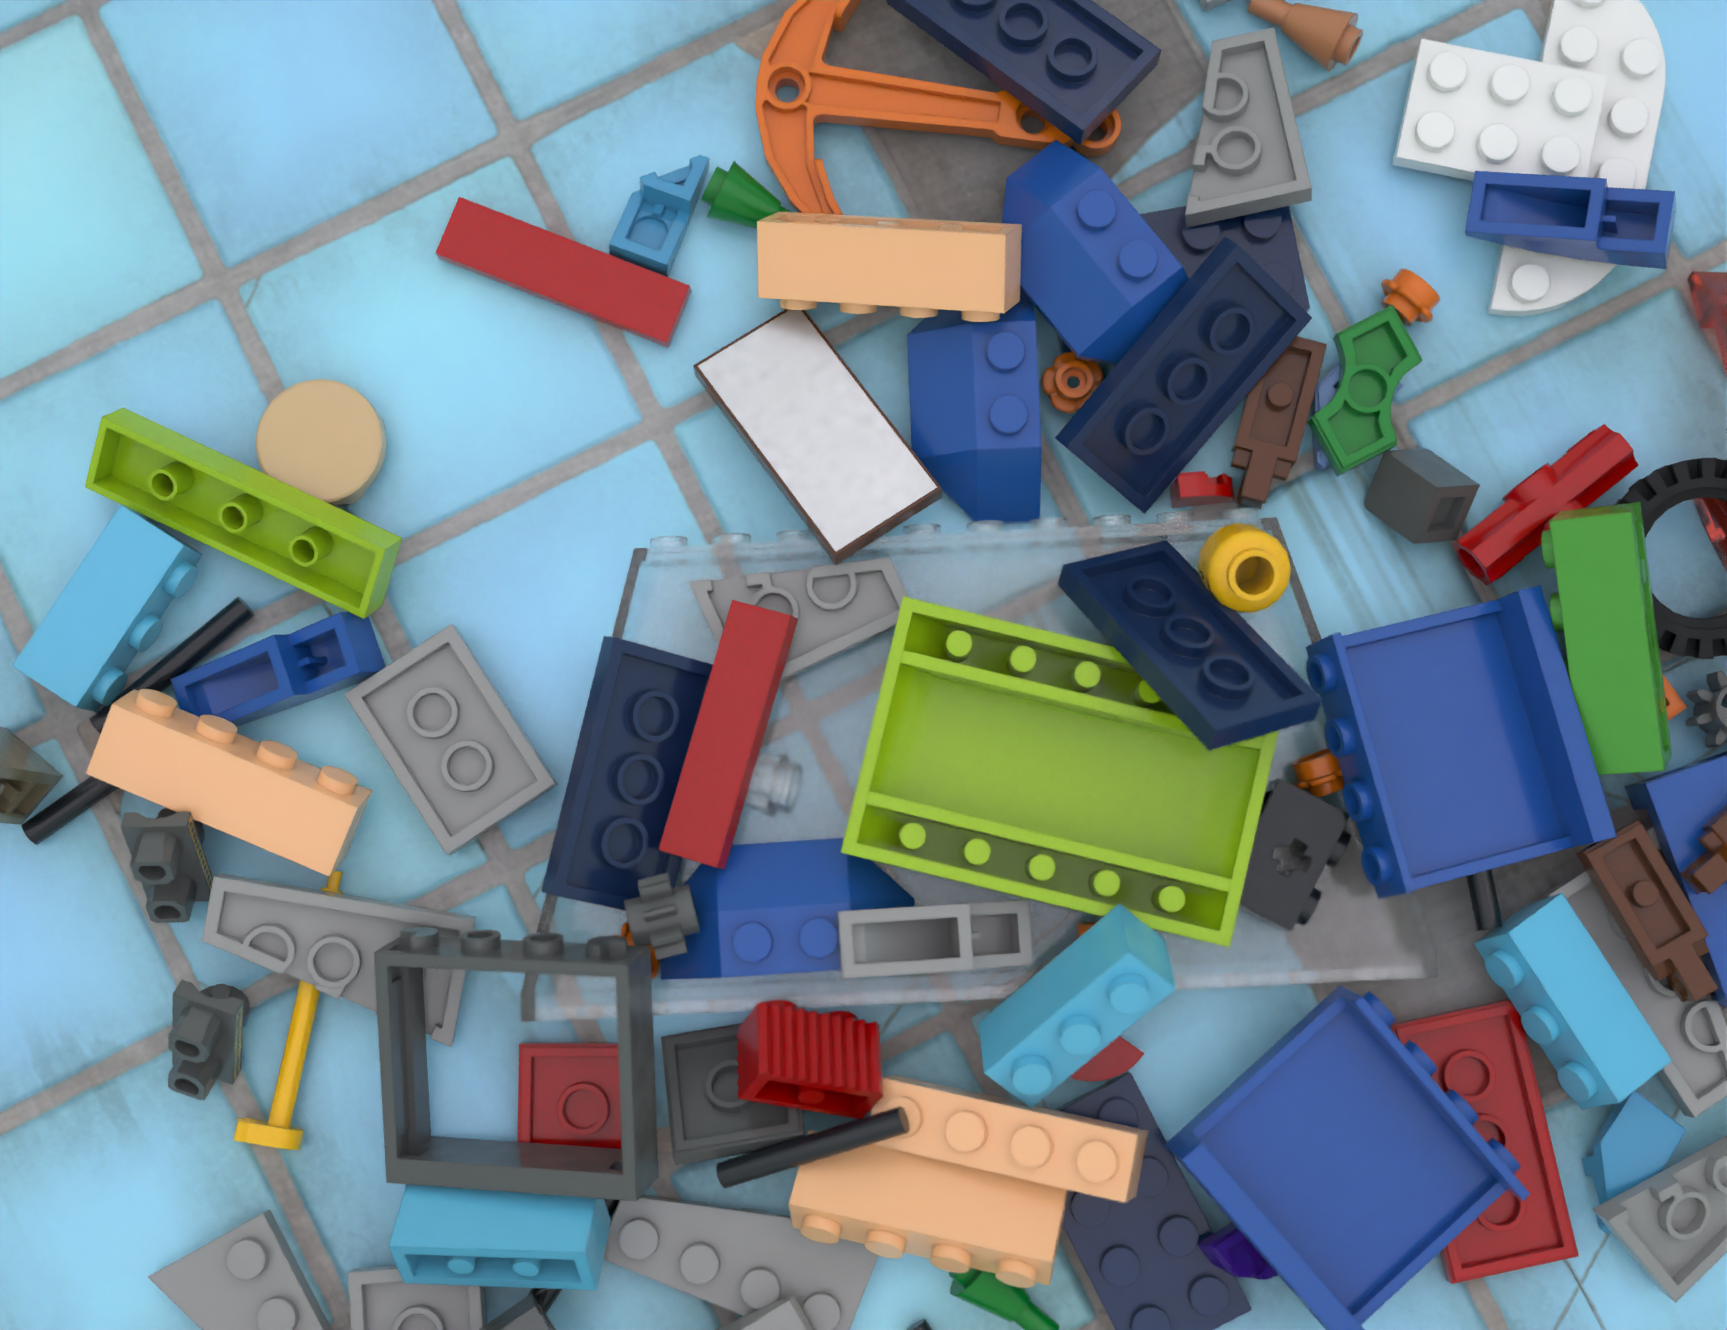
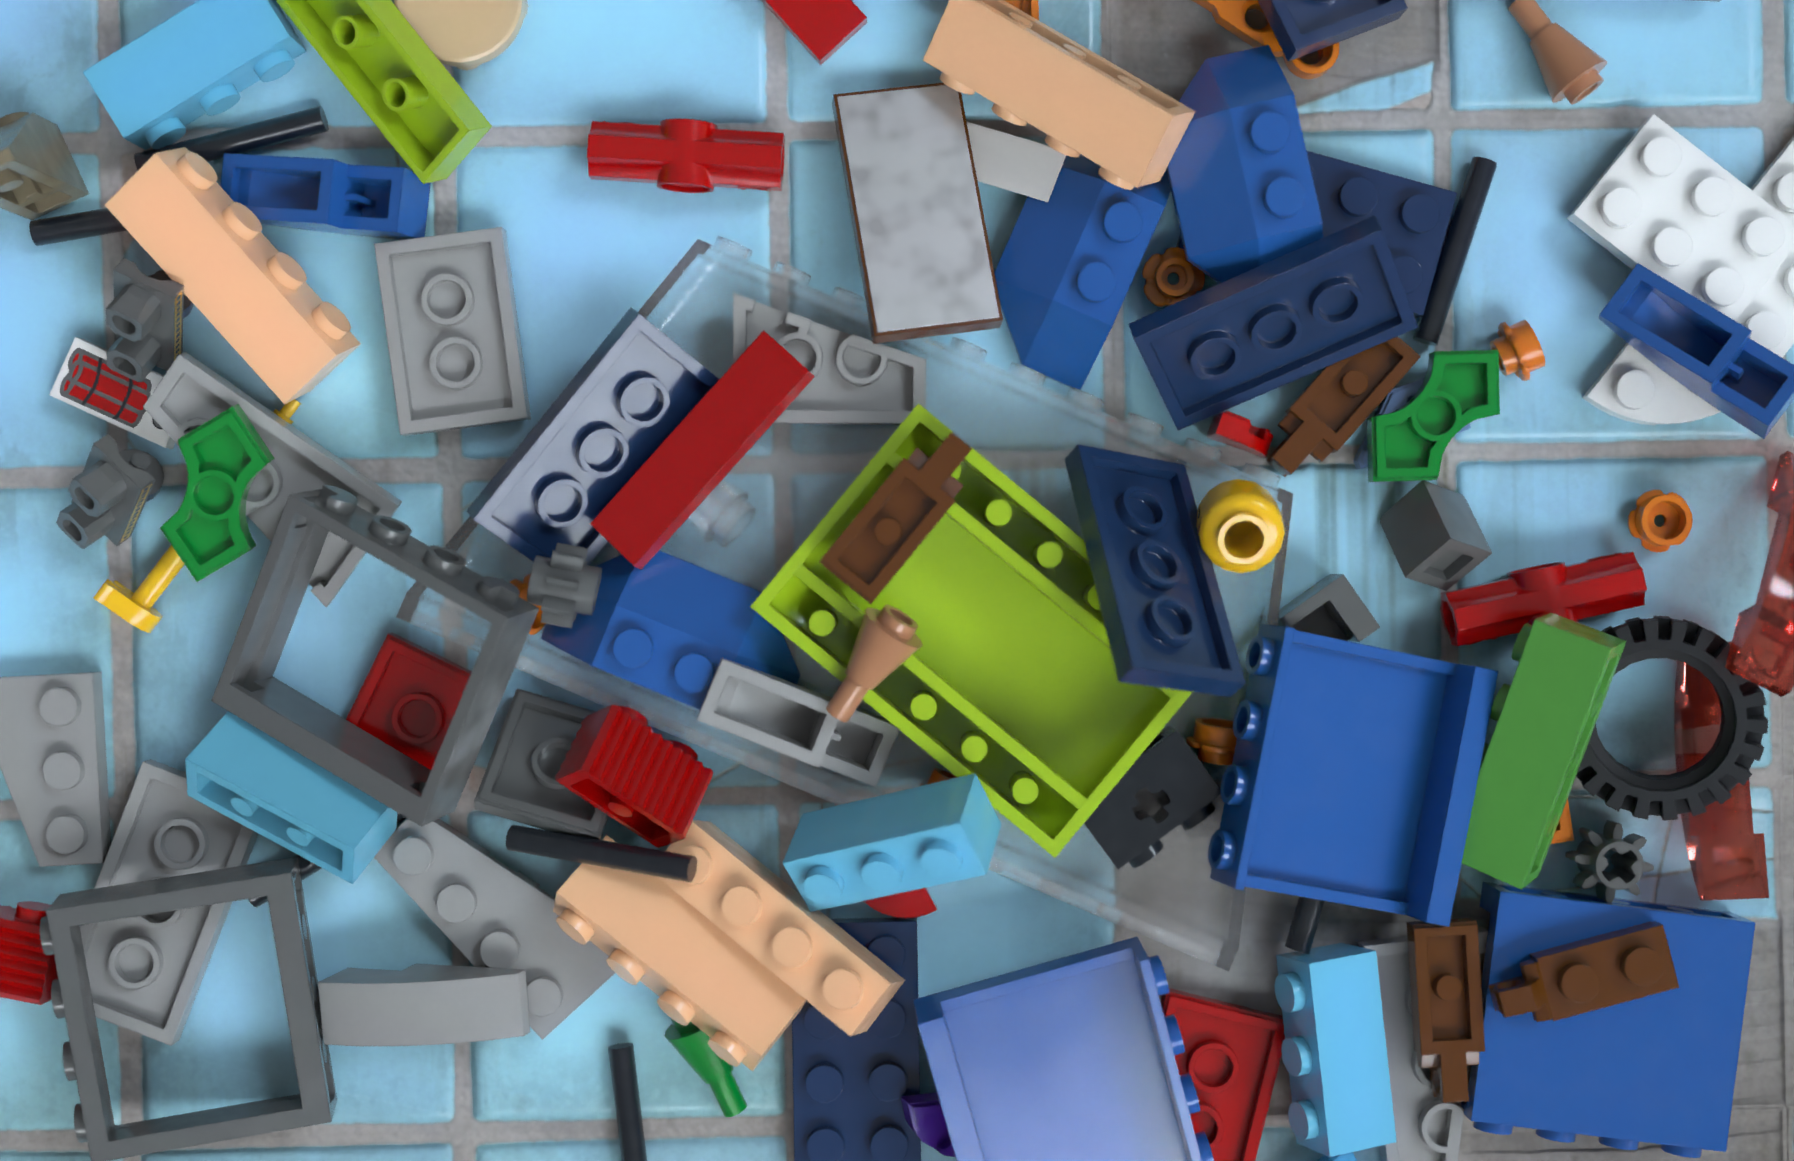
camera: 20 degrees right, 5 degrees up
light grey wing [1185,27,1312,228] -> none
none -> tile [49,337,175,449]
none -> green tile [160,404,275,582]
none -> red piece [587,118,785,193]
none -> reddish brown hinge [819,432,973,604]
none -> nougat cone [826,605,922,722]
none -> white sticker [966,121,1066,202]
none -> dark grey panel [1269,574,1380,642]
none -> black bar [1413,157,1497,346]
none -> orange plate [1628,490,1693,552]

